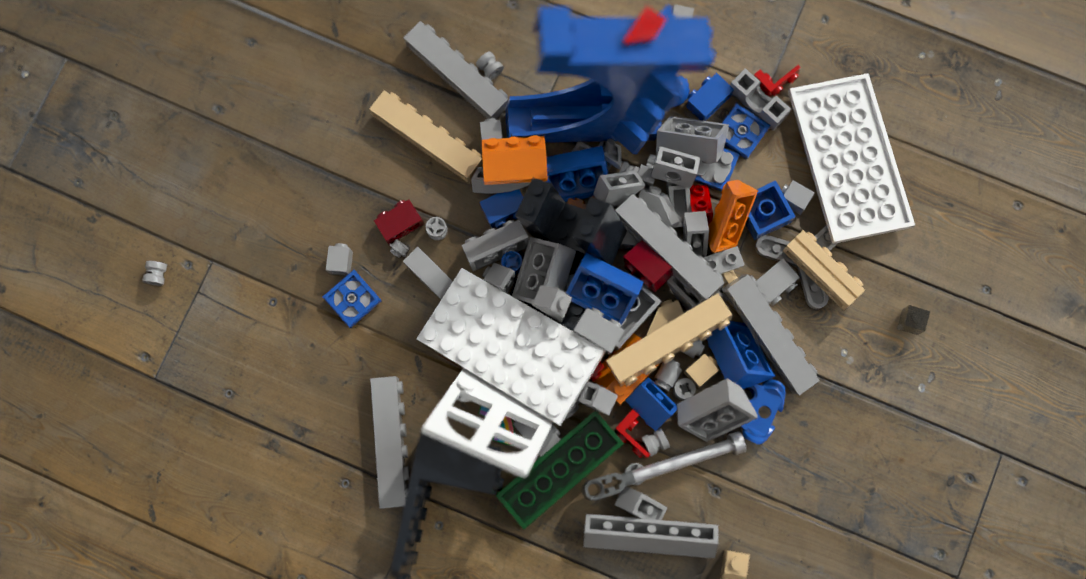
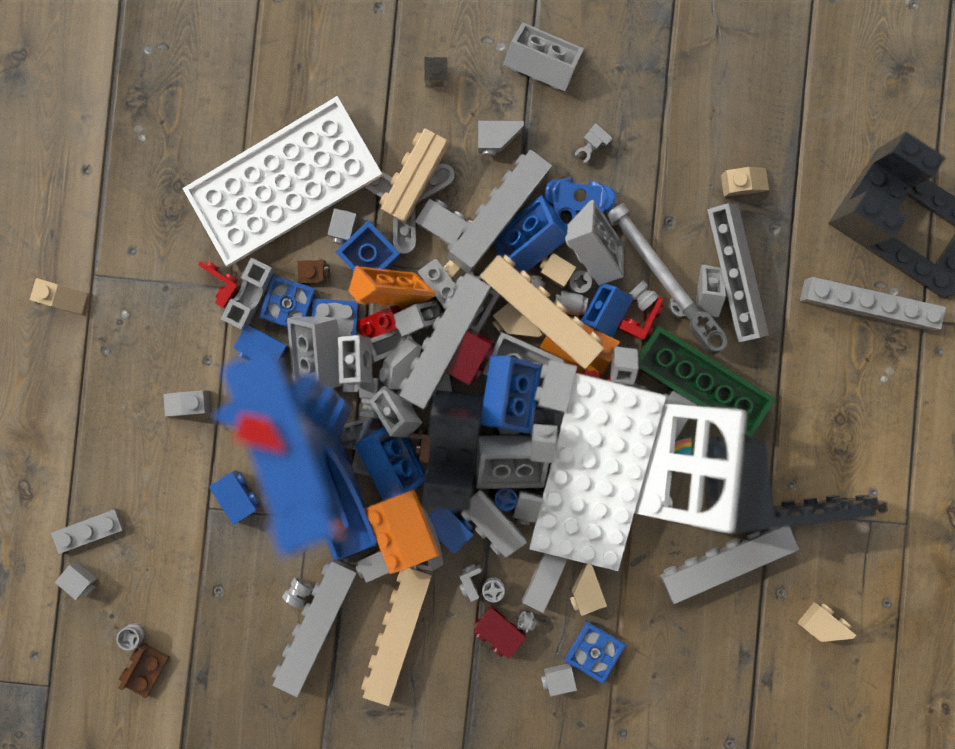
camera: 115 degrees left, 10 degrees up
none -> reddish brown bracket [297,259,330,284]
none -> light grey bracket [459,563,482,602]
none -> light grey slope [478,121,524,156]
none -> light grey slope [503,22,584,91]
none -> tan slope [570,563,607,616]
none -> light grey piece [575,123,612,164]
none -> tan slope [797,602,856,642]

